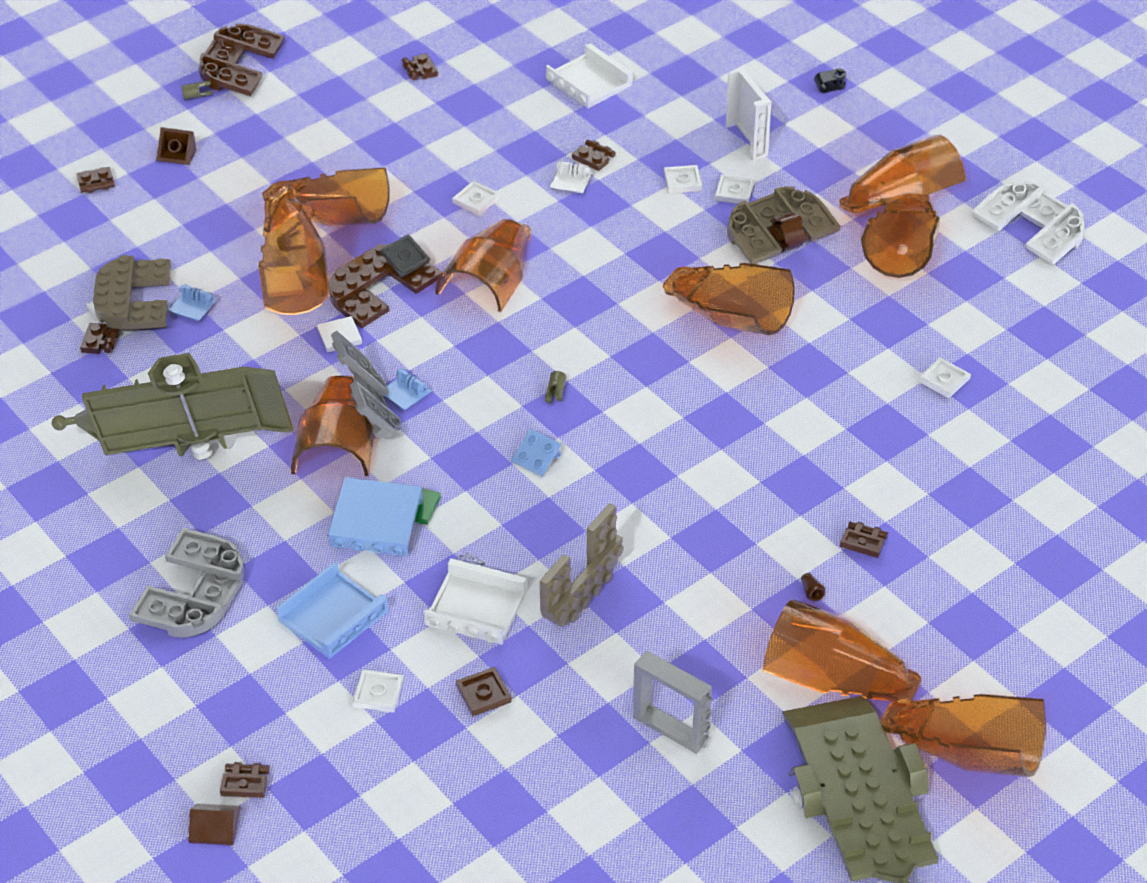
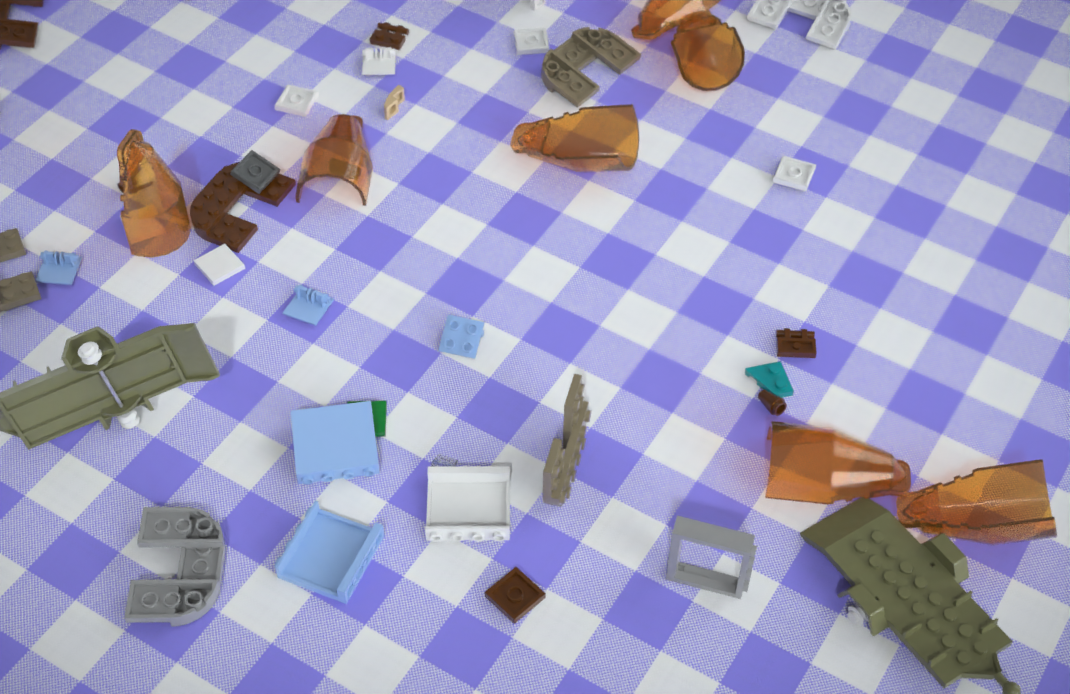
camera: 20 degrees left, 5 degrees up
clear orange windscreen [262,167,390,226] -> none
clear orange windscreen [291,375,374,476] -> none
light grey plate [331,330,402,439] -> none
white tile [352,670,404,713] -> none
olive hinge [545,371,567,403] -> none
white tile [664,165,702,194] -> none
reddish brown brick [769,212,808,252] -> none
none -> tan slope [384,85,405,120]
none -> teal wing [745,361,794,398]

